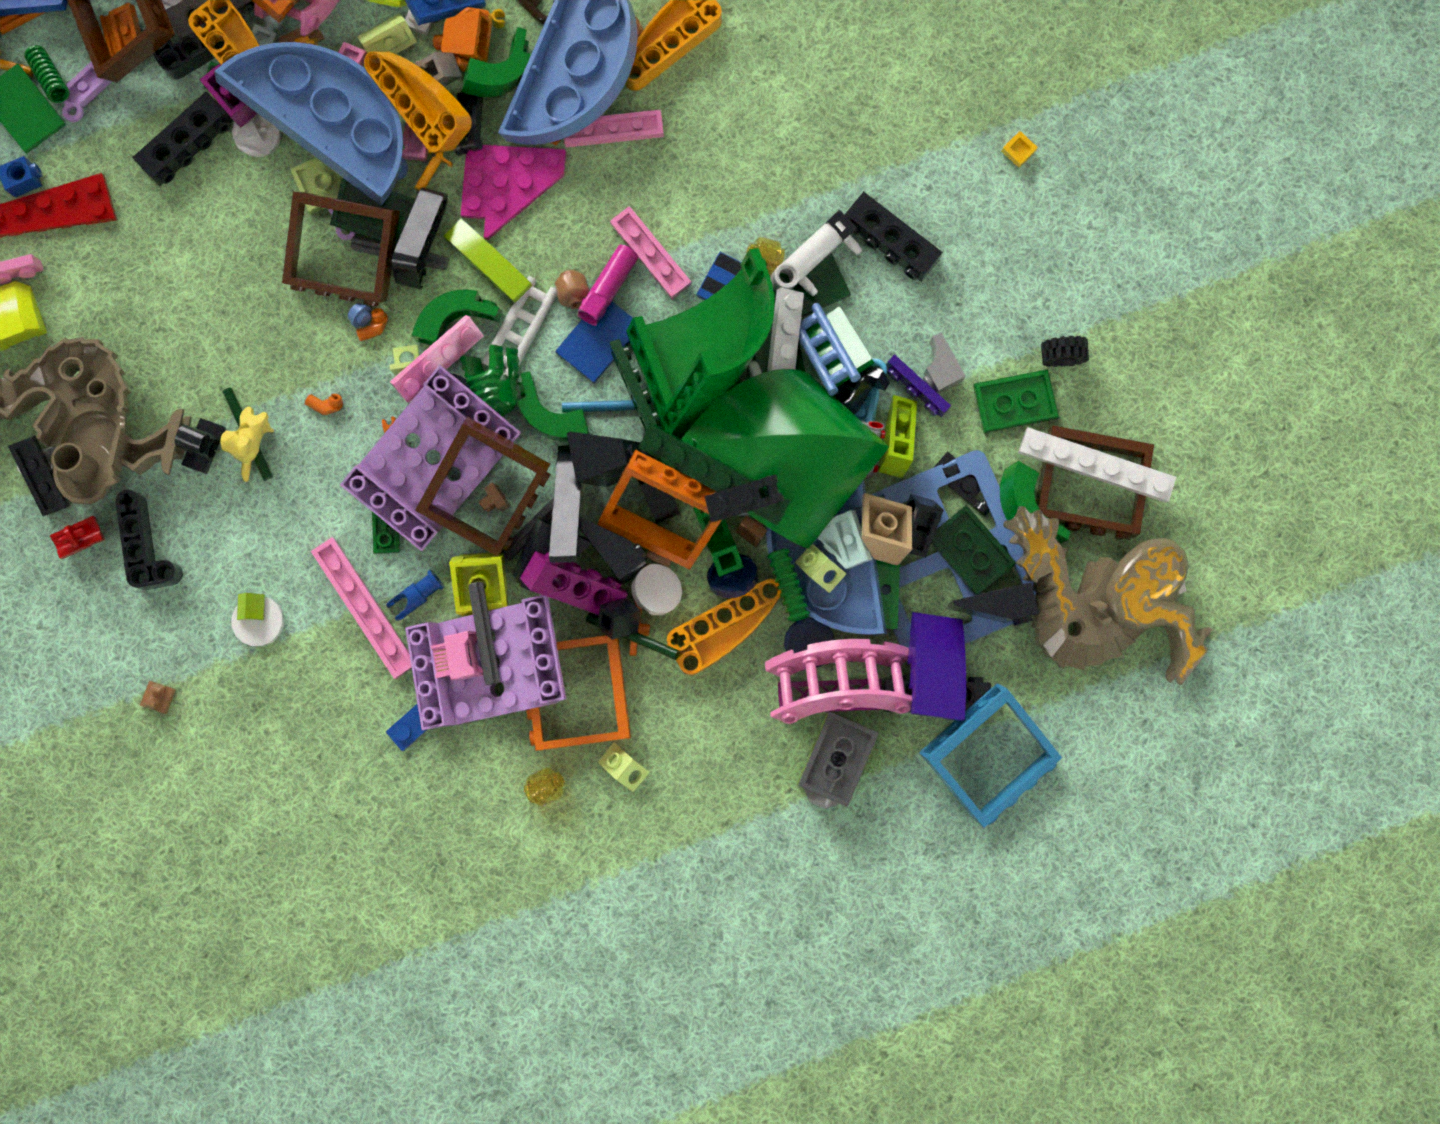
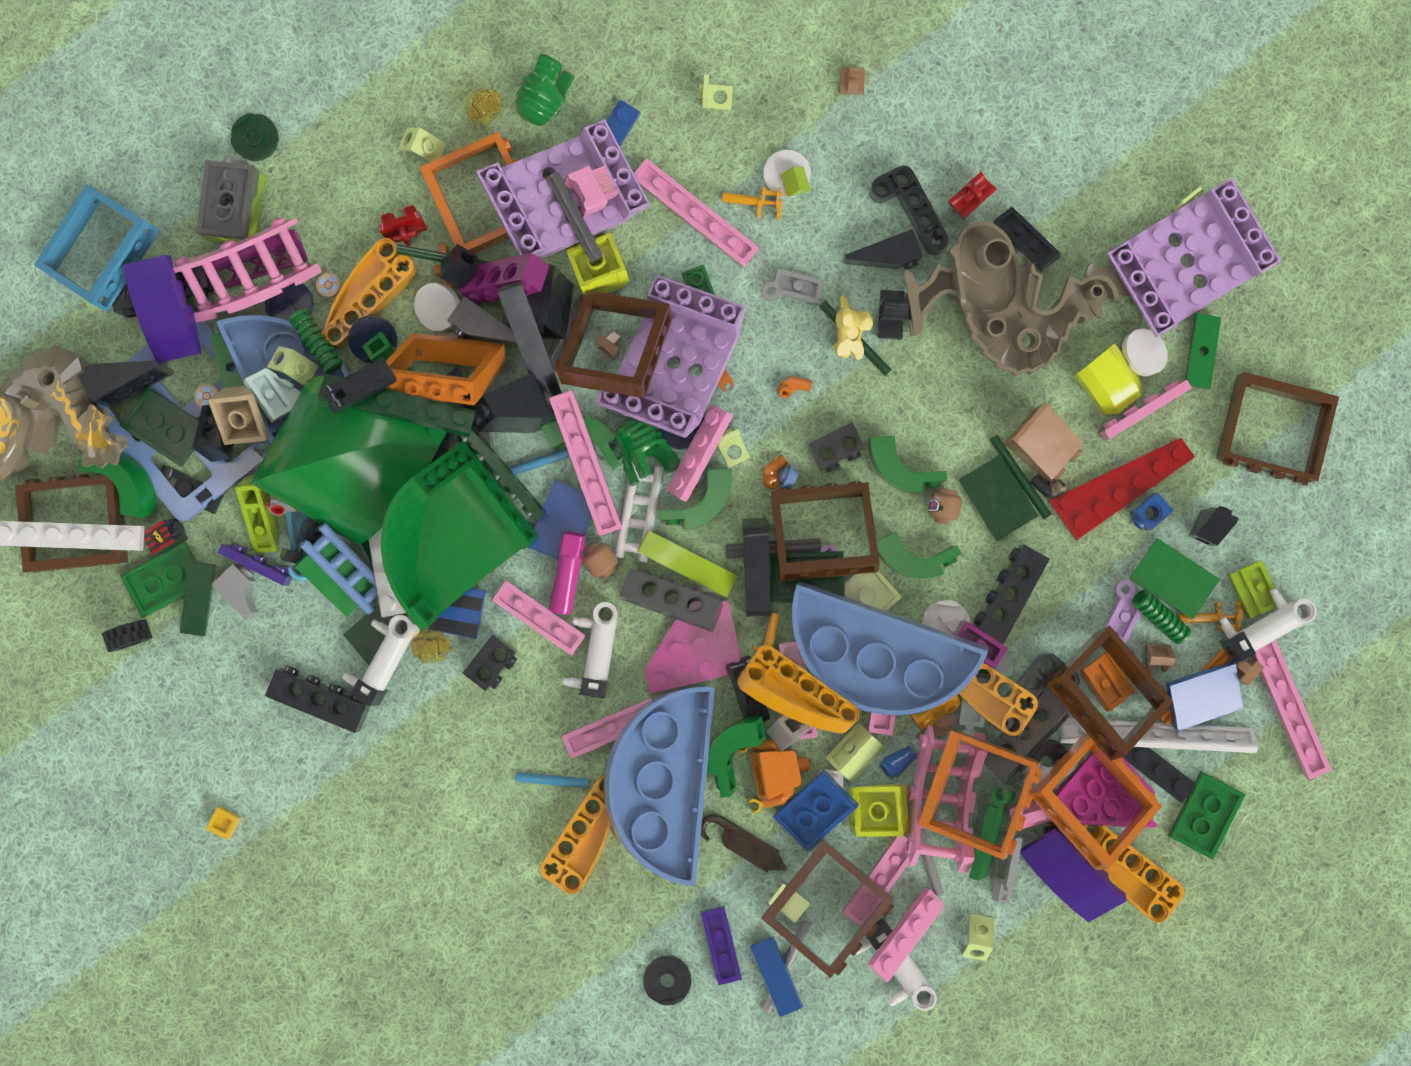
camera: 165 degrees right, 5 degrees up
blue piece [386,569,445,621] -> none
none -> black brick [144,518,188,555]
none -> dark green tile [180,561,216,637]
none -> tan tile [194,384,219,407]
none -> dark green tile [230,113,279,162]
none -> tan tile [316,273,342,298]
none -> red hips [378,205,428,246]
none -> black brick [462,634,518,691]
none -> green hair [515,53,575,126]
none -> dark azure bar [516,772,589,789]
none -> bright pink plate [549,389,622,536]
none -> white piece [563,602,619,699]
none -> dark grey brick [620,568,723,633]
none -> yellowish green bracket [698,74,733,110]
none -> light orange piece [722,186,783,220]
none -> light grey hinge [762,268,824,305]
none -> black brick [807,422,865,473]
none -> black slope [843,229,923,270]
none -> green arch [868,436,947,493]
none -> green arch [877,532,962,579]
none -> blue cone [880,746,917,779]
none -> medium nougat head [928,488,962,525]
none -> dark green tile [959,454,1038,541]
none -> dark green bar [989,435,1051,519]
none -> medium nougat slope [1004,402,1084,482]
none -> arm [1030,474,1068,497]
none -> medium nougat tile [1145,643,1176,672]

